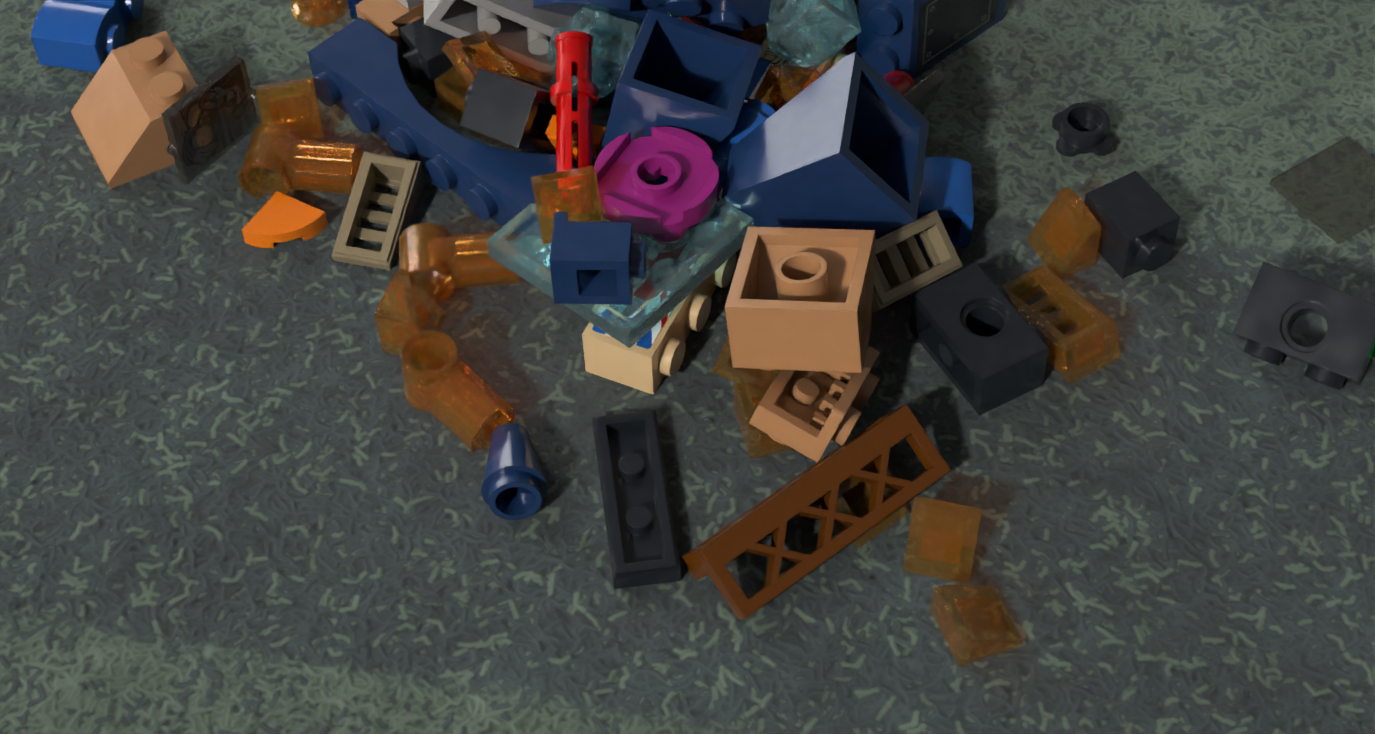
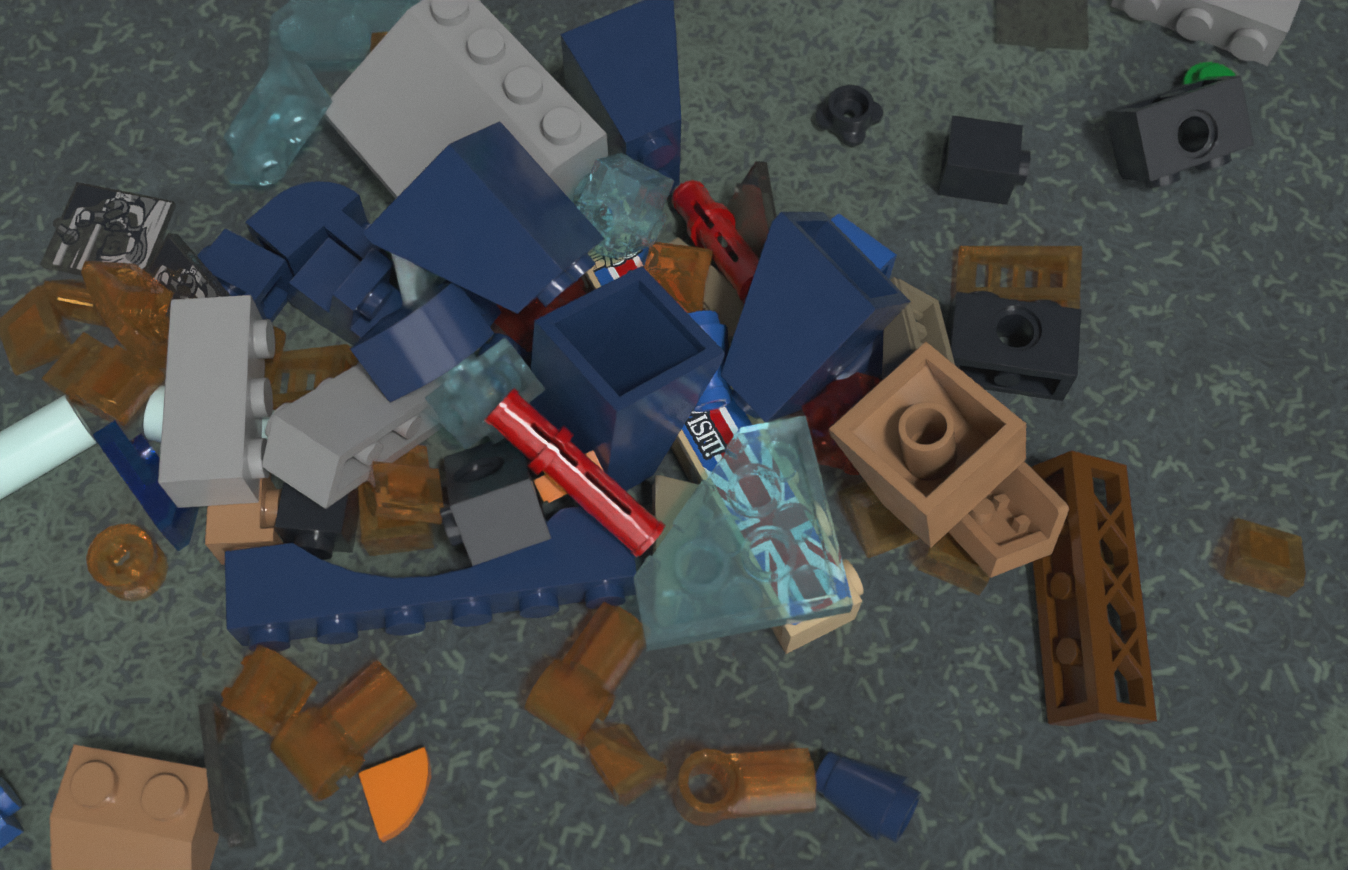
camera: 55 degrees left, 15 degrees up
dark tan slope [331,152,426,270] -> none
clear orange tile [530,166,604,244] -> none
dark blue brick [549,212,647,305] -> none
black tile [592,410,681,589] -> none
magenta plate [594,126,720,242] -> none
clear orange slope [904,496,982,584] -> none
clear orange slope [1027,187,1102,279] -> none

